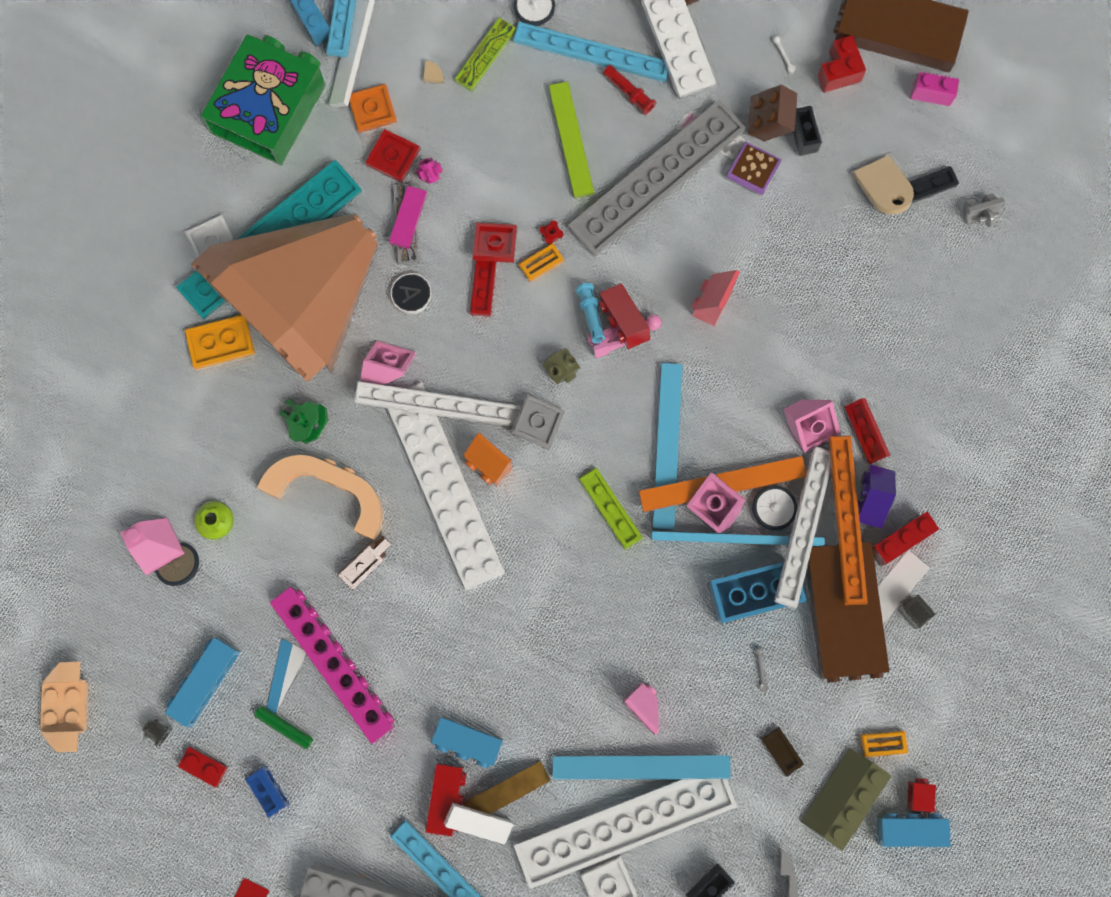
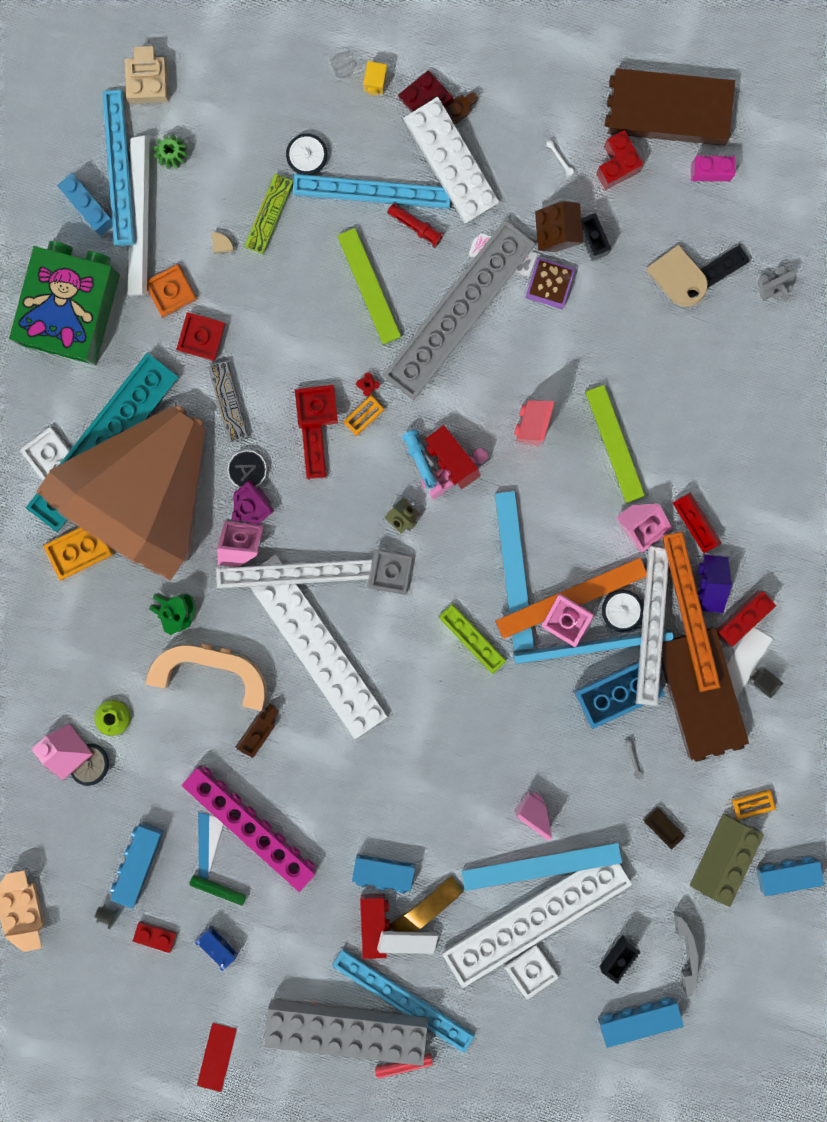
camera: 15 degrees left, 10 degrees up
dark pink tile [389,186,427,249] -> none
dark pink gear [416,158,443,184] -> none
orange slope [463,433,513,486] -> none
red brick [907,778,936,812] -> none
none -> magenta plate [232,480,275,524]
none -> lime tile [585,385,645,503]

